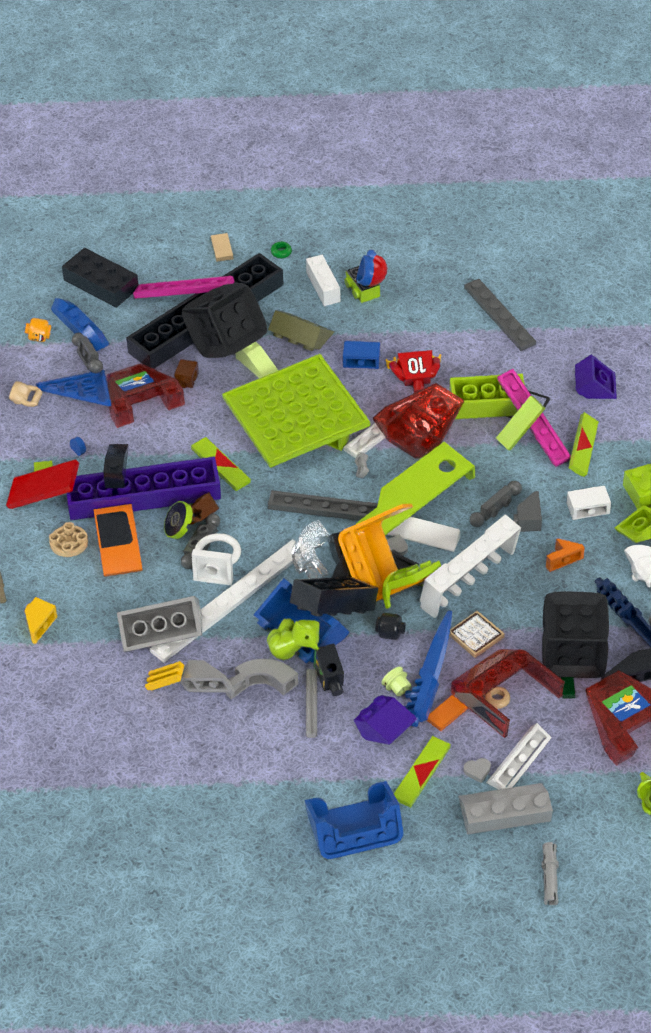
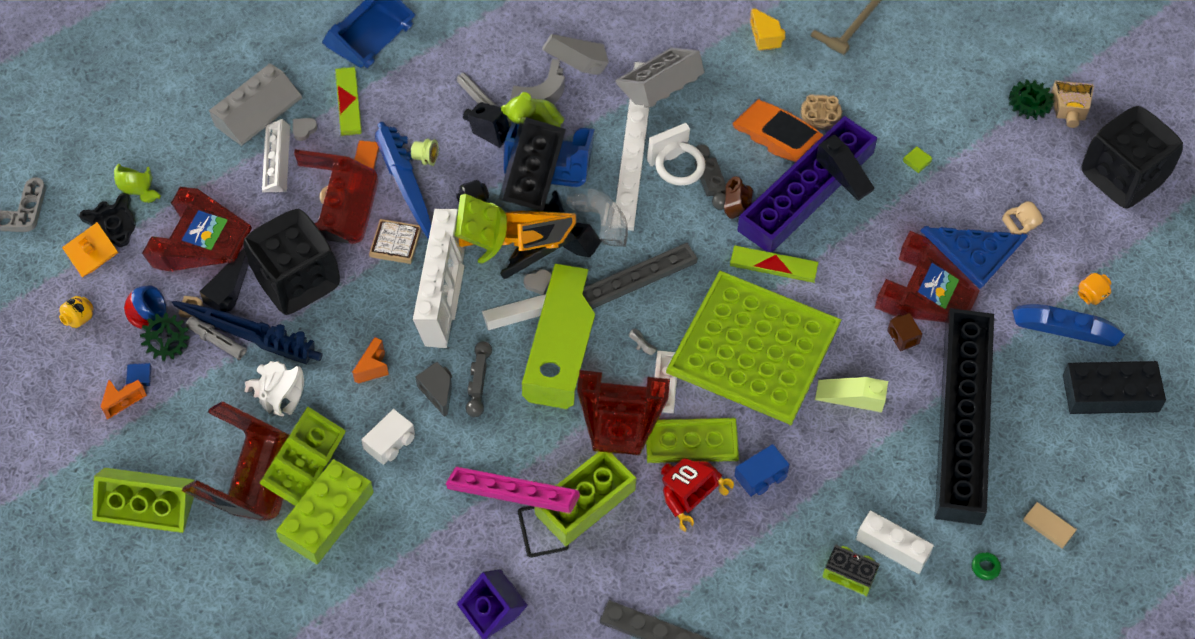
camera: 140 degrees right, 10 degrees up
red tile [6,459,80,509] -> none
blue tile [70,436,86,456] -> none
dark grey plate [72,333,103,374] -> none
dark pink tile [133,276,234,299] -> none
yellow tile [145,661,184,690] -> none
tile [164,501,193,539] -> none
black piece [182,283,268,358] -> none
olive slope [268,310,335,351] -> none
dark purple slope [354,695,417,745] -> none
piece [356,250,388,286] -> none
lime tile [496,396,546,450] -> none
light grey pin [541,842,559,905] -> none
lime tile [568,412,599,477] -> none
none -> lime tile [645,418,739,463]

